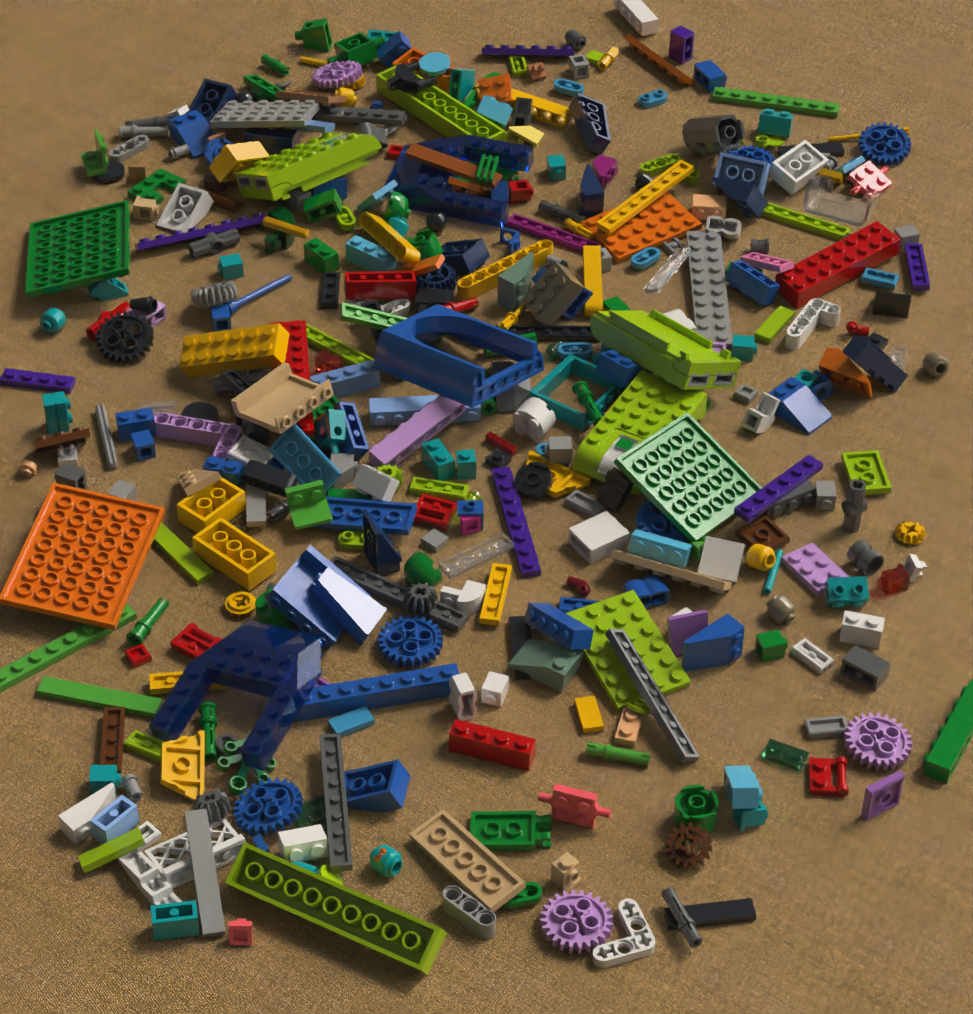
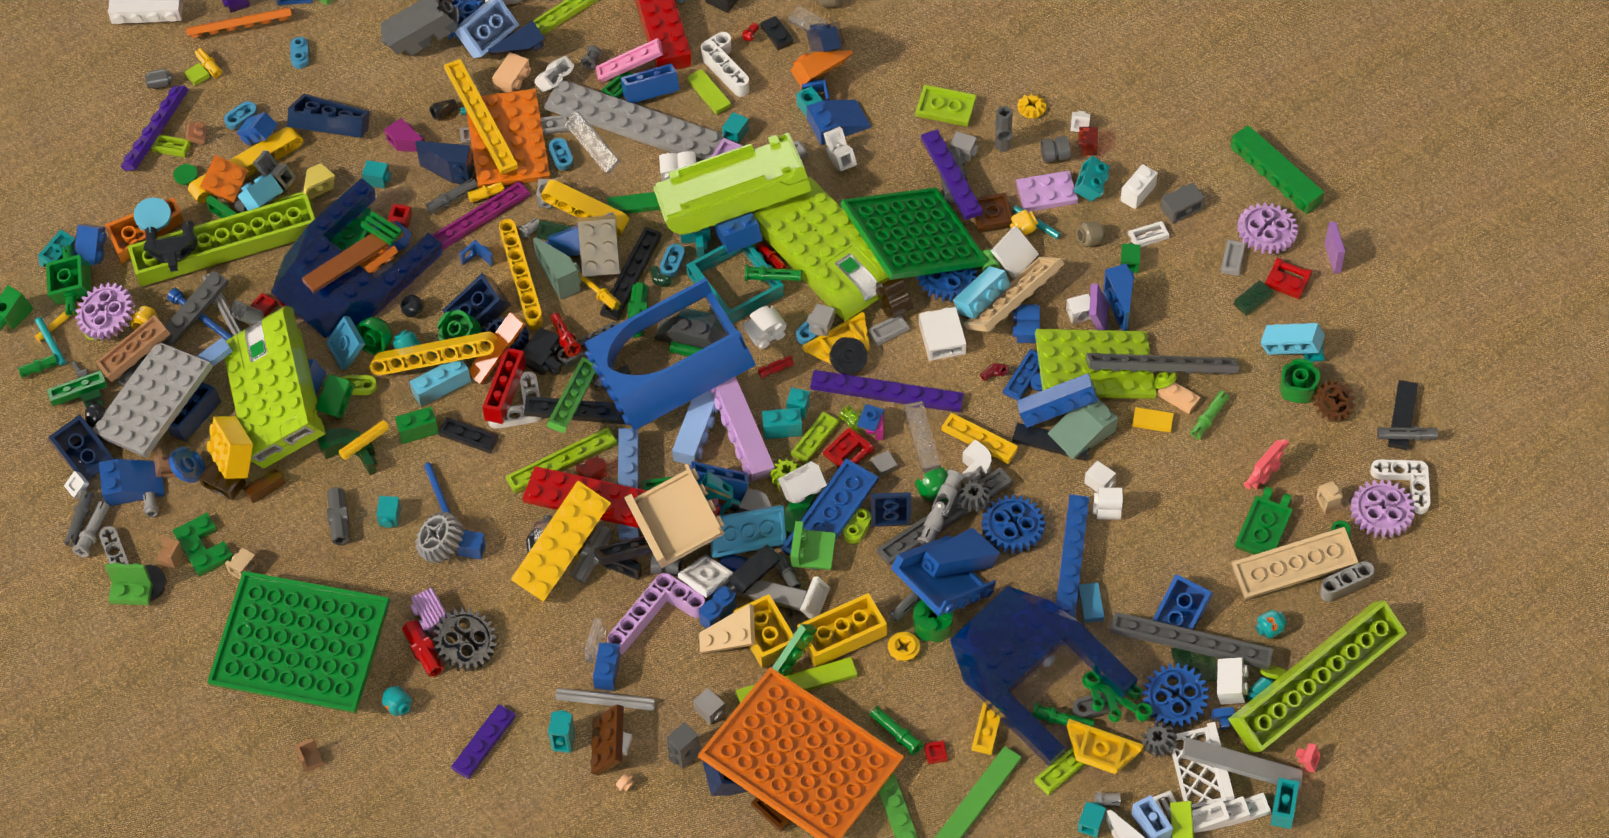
camera: 65 degrees left, 15 degrees up
reddish brown plate [100,707,126,775] -> none
black cone [130,296,158,314] -> none
blue brick [131,429,156,461] -> none
dark purple plate [135,213,269,251] -> none
white slope [156,183,214,233] -> none
red plate [170,623,225,664] -> none
black tile [182,402,218,421] -> none
teal slope [449,68,475,102] -> none
red brick [449,719,536,771] -> none
black plate [485,448,512,469] -> none
light grey brick [569,54,590,79] -> none
lime beam [639,153,700,185] -> none
none -> teal piece [35,317,67,366]
none -> blue brick [236,112,278,145]
none -> green plate [772,624,817,676]
none -> white tile [800,577,830,619]
none -> light grey piece [917,470,964,545]

